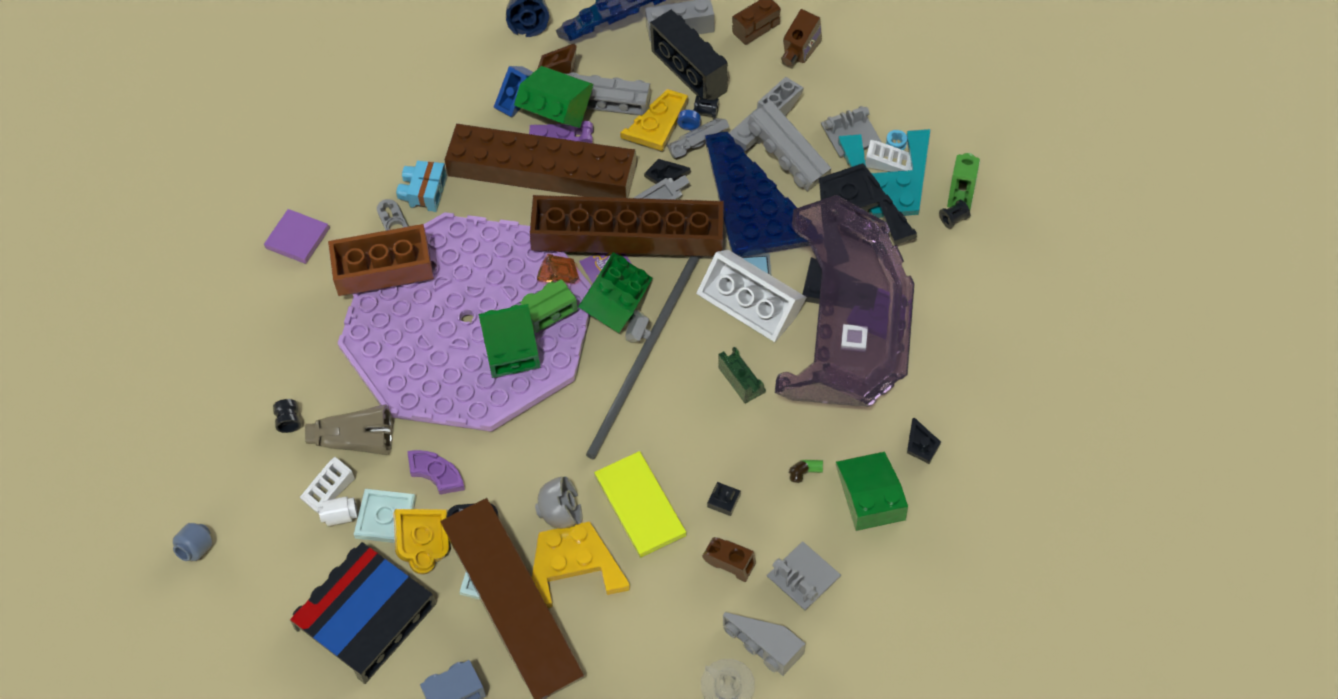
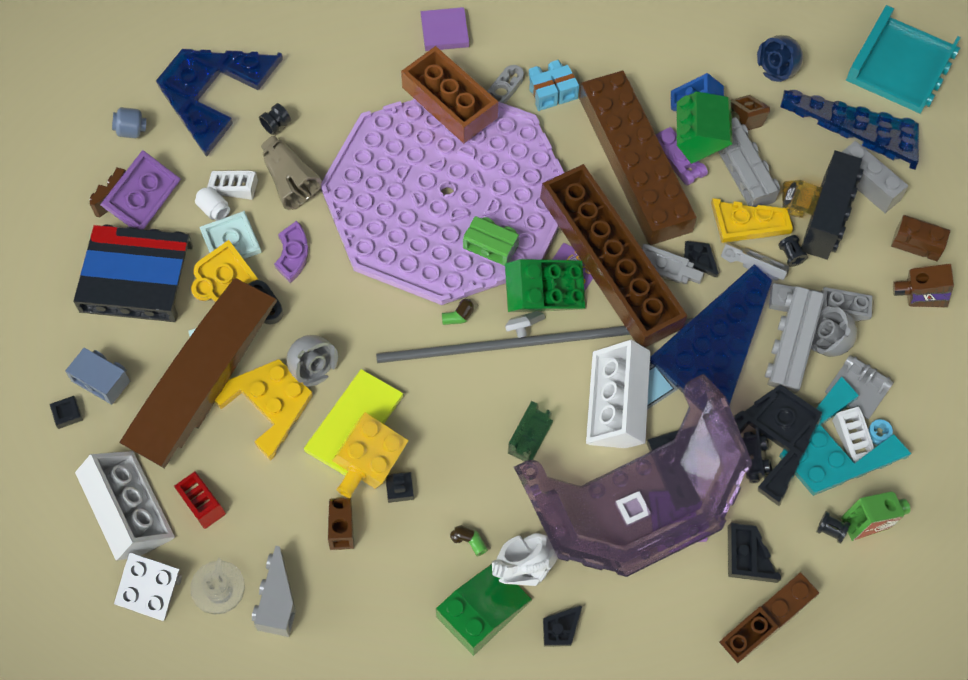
camera: 55 degrees right, 5 degrees up
green slope [478,304,541,378] -> none
clear orange tile [537,254,579,284] -> none
blue tile [677,110,701,130] -> none
light grey hinge [767,541,841,610] -> none
none -> reddish brown slope [90,167,126,218]
none -> medium lavender tile [100,150,181,230]
none -> clear blue wing [156,49,283,156]
none -> red slope [174,471,226,529]
none -> yellow brick [332,412,409,498]
none -> arm [442,298,474,325]
none -> white helmet [492,533,558,586]
none -> reddish brown slope [719,572,819,664]
none -> black wing [728,523,781,583]
none -> clear yellow slope [782,180,822,218]
none -> light grey cylinder [811,306,857,357]

